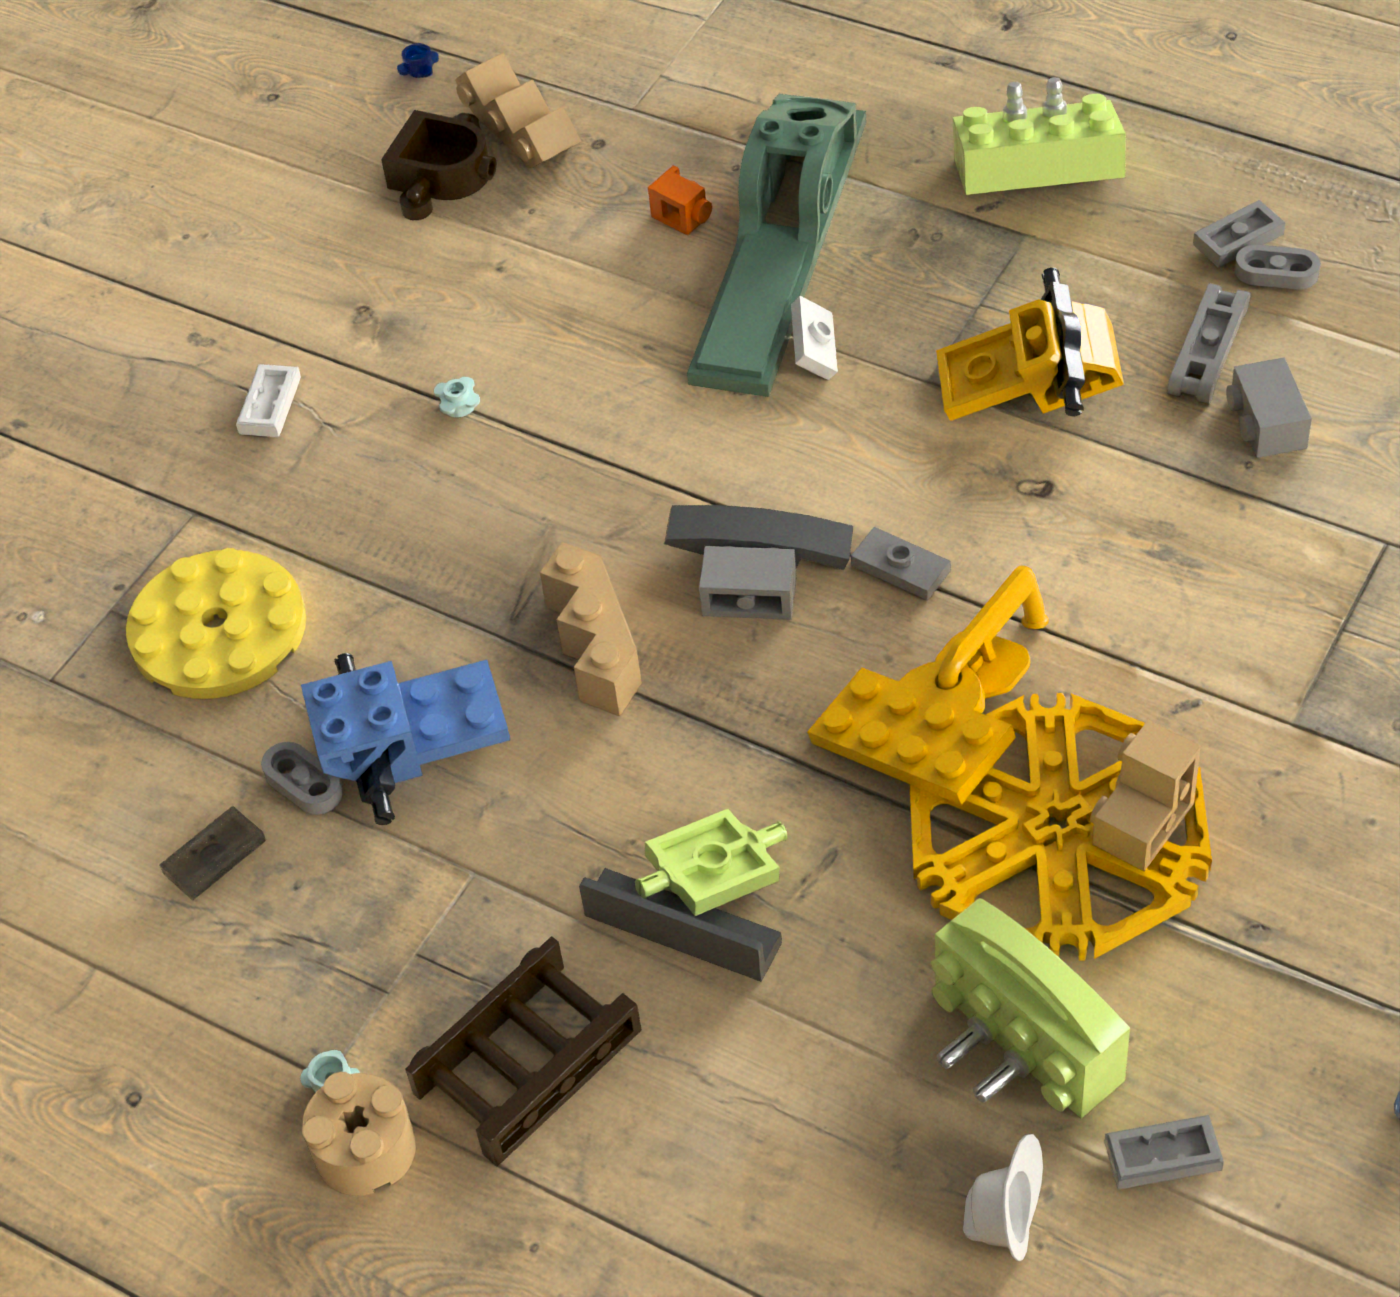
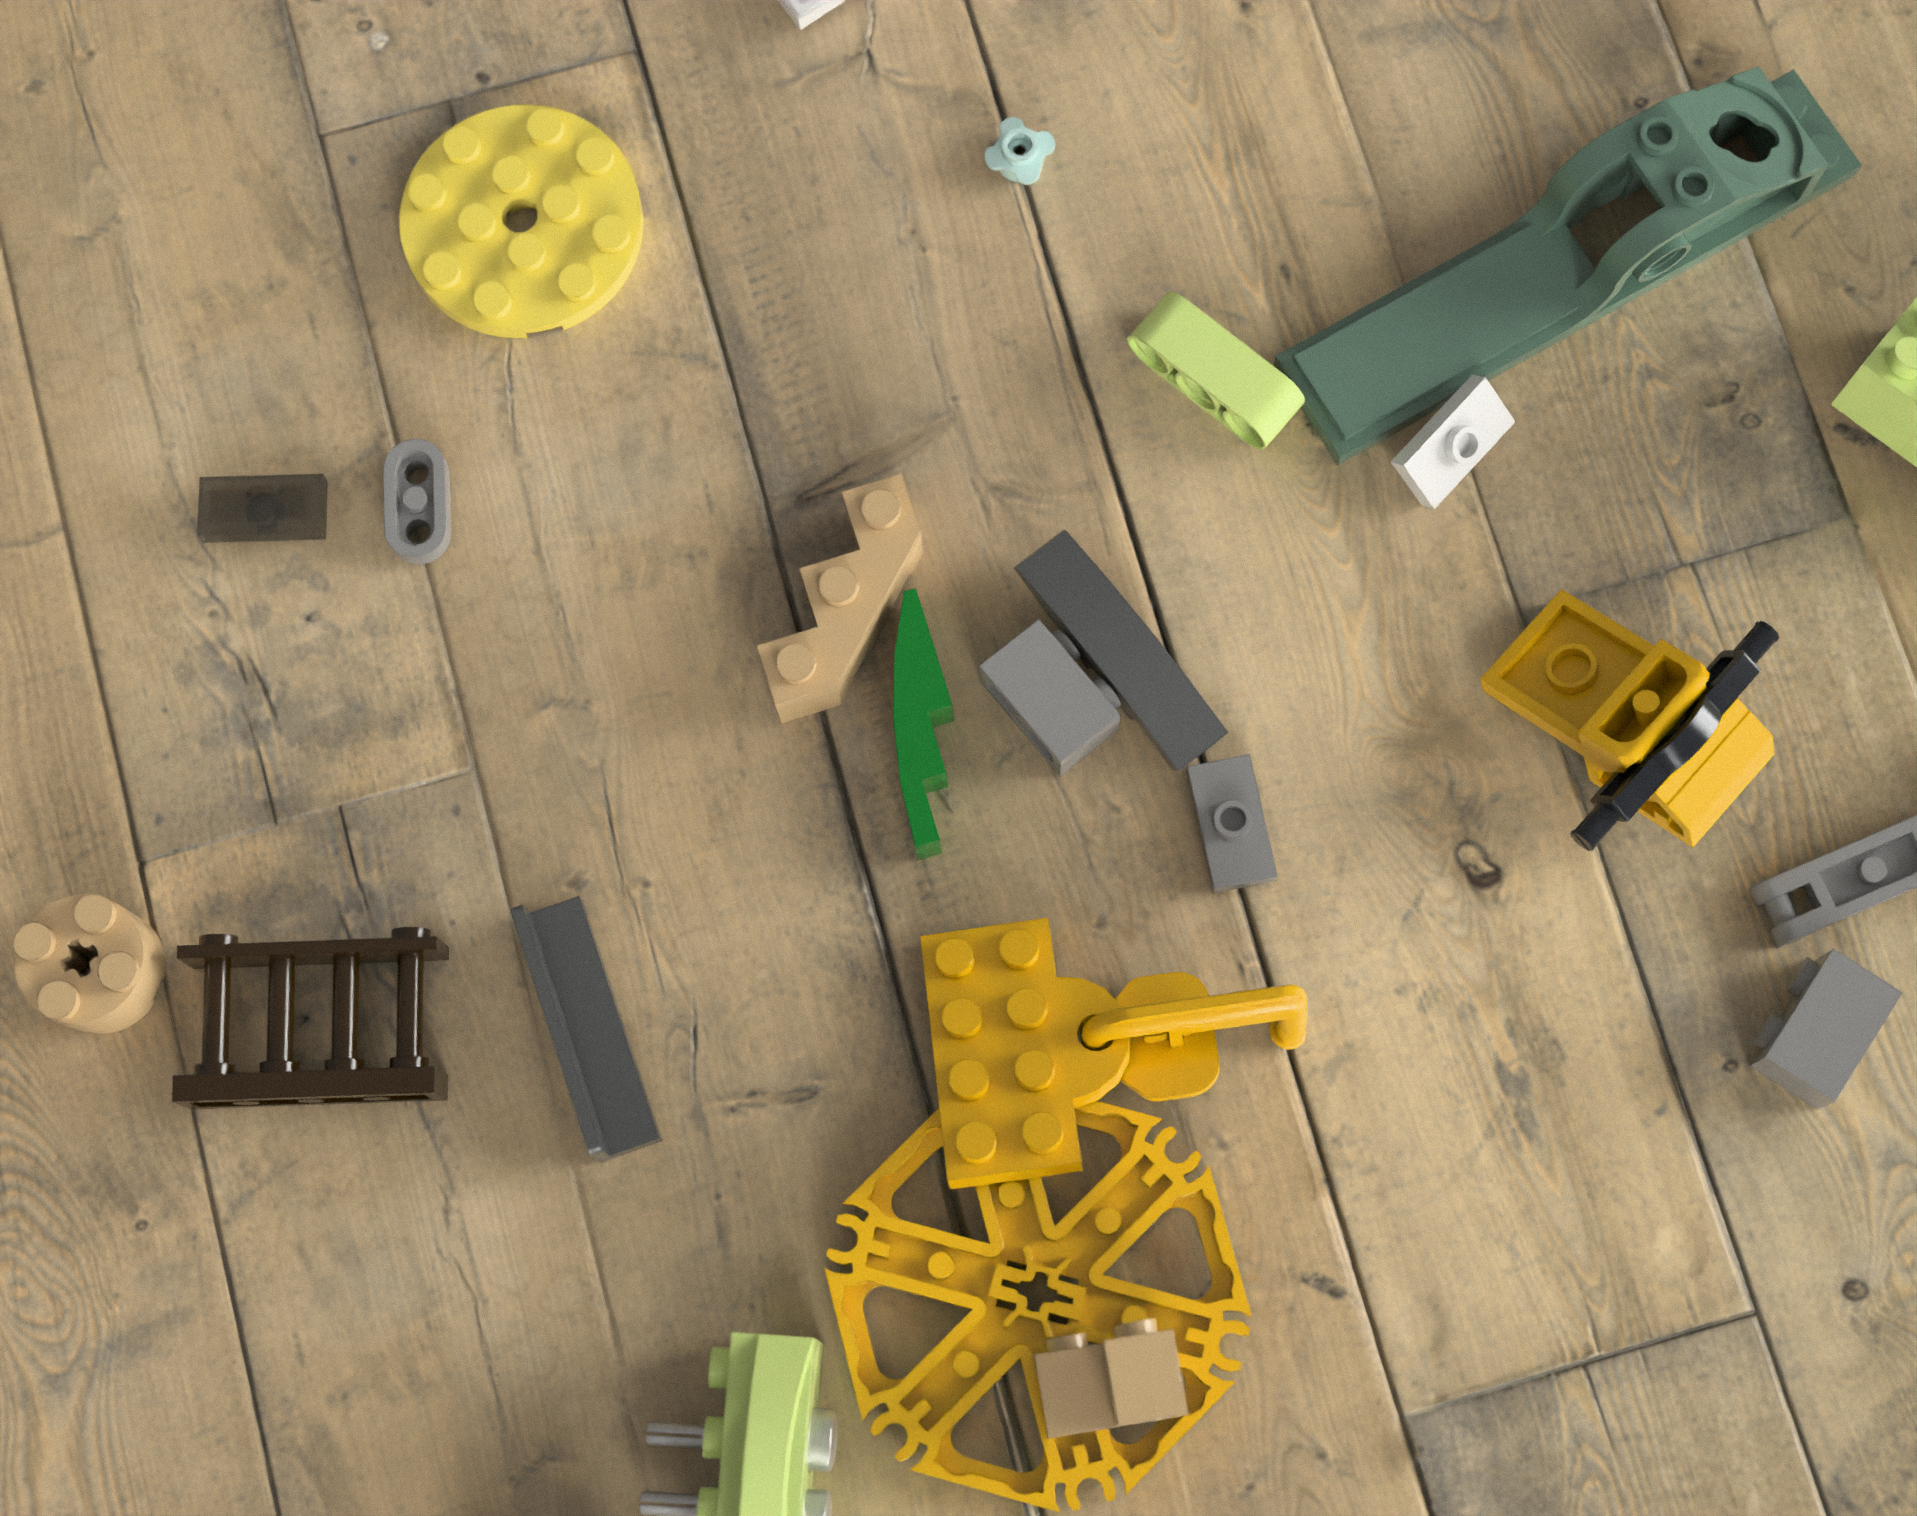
camera: 45 degrees right, 25 degrees up
light aqua plate [300,1050,360,1093] -> none
medium blue piece [301,653,510,825] -> none
yellowish green plate [635,809,787,916] -> none
orange brick [648,165,712,236] -> none
none -> green slope [893,588,954,861]
none -> yellowish green beam [1127,292,1305,450]

